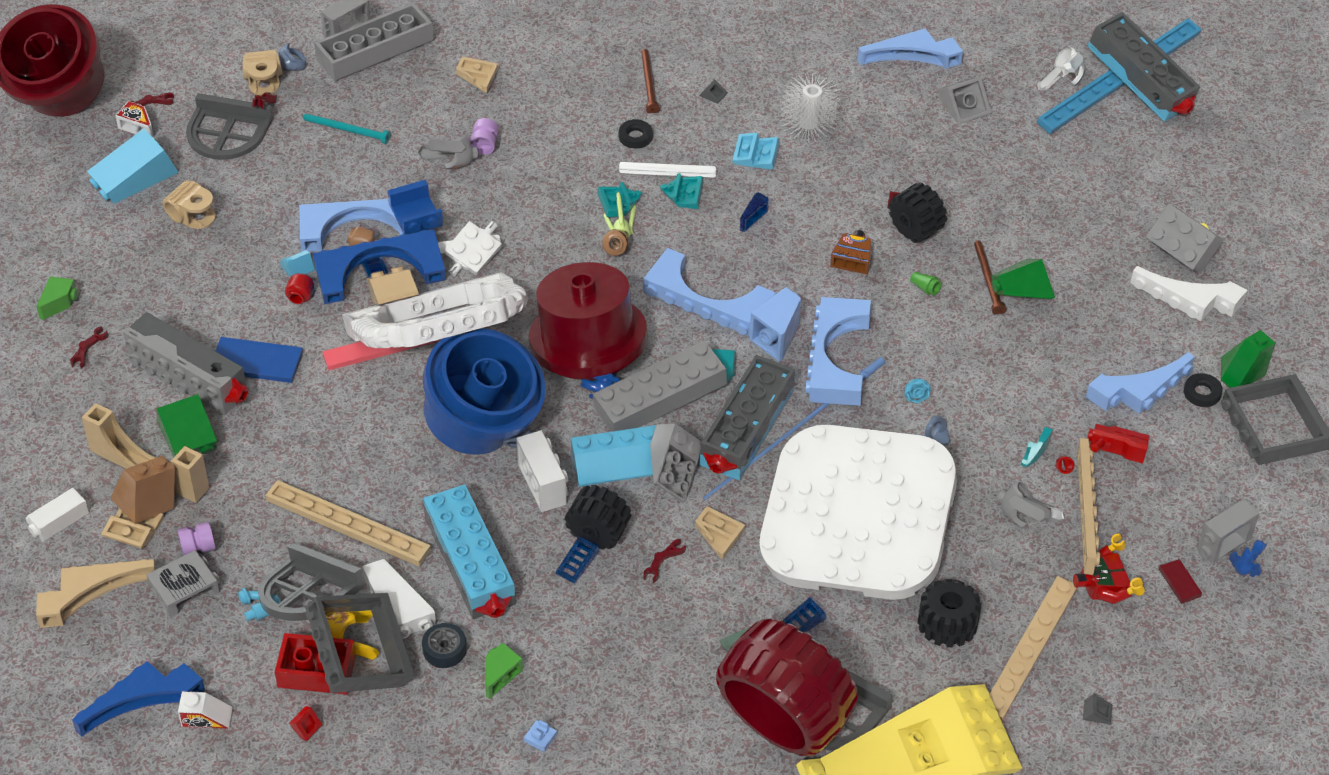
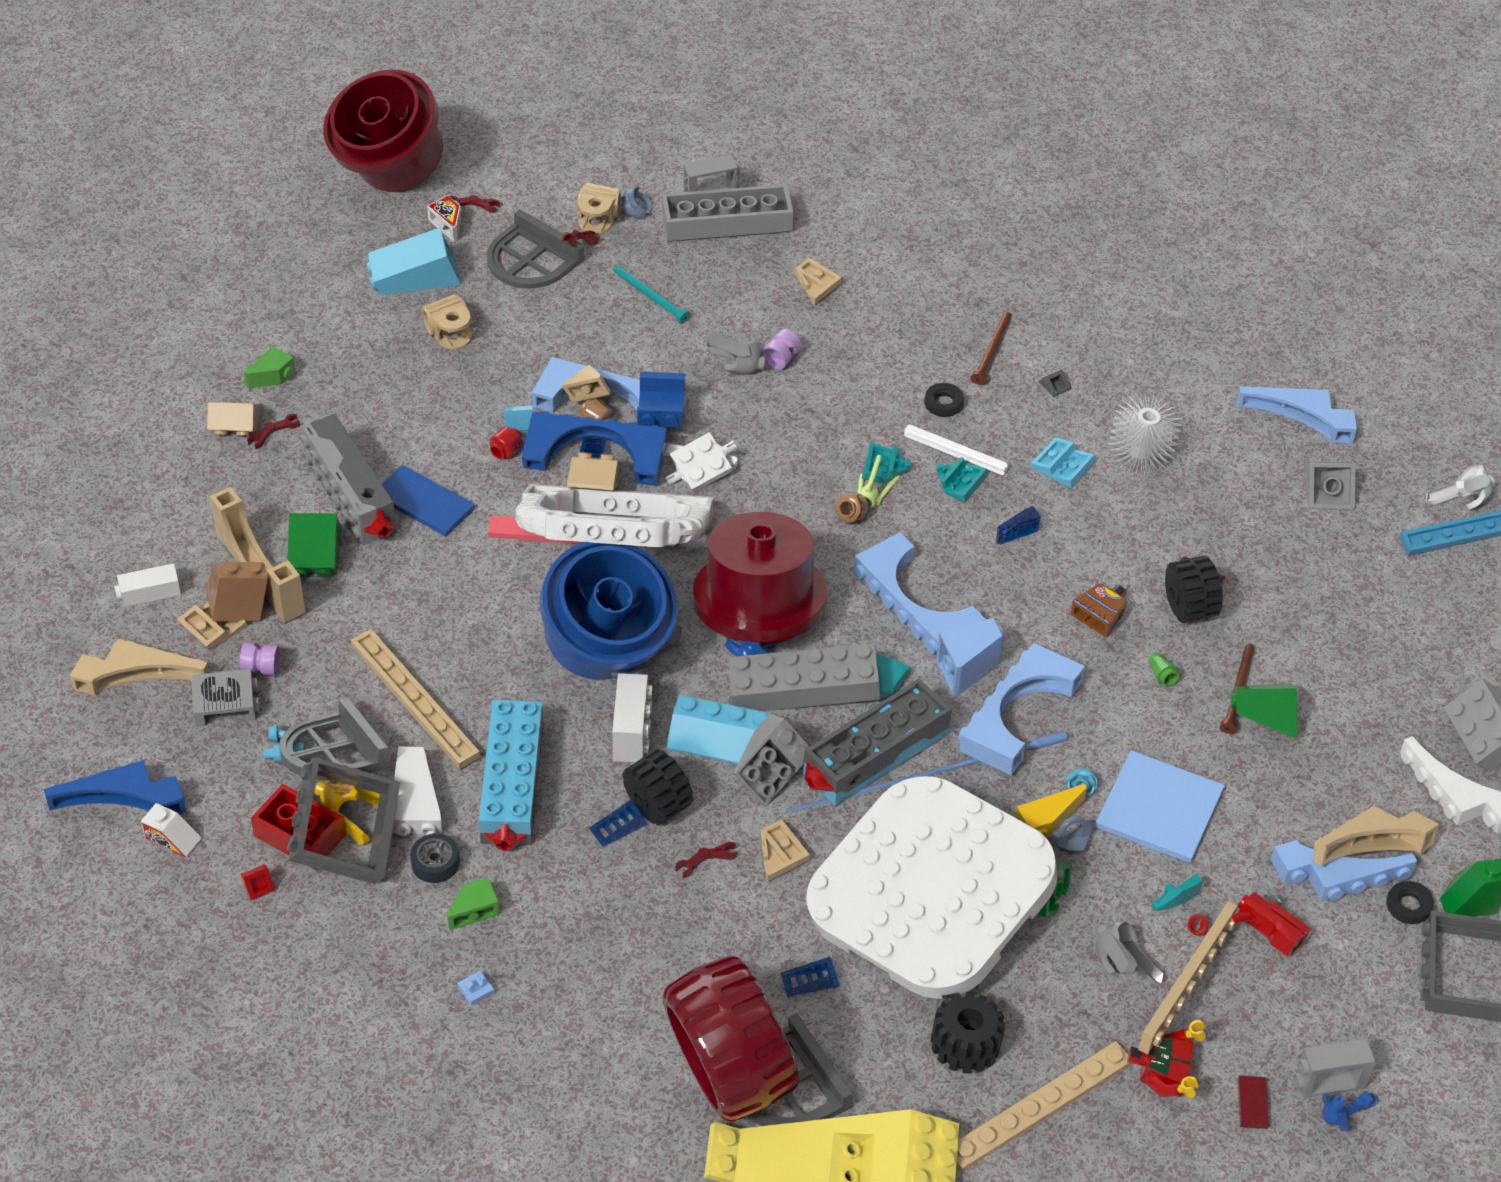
camera: 25 degrees right, 0 degrees up
none -> tan slope [207,402,261,435]
none -> tan slope [562,365,611,402]
none -> yellow slope [1015,784,1087,839]
none -> light blue tile [1095,750,1225,863]
none -> tan arch [1313,806,1439,866]

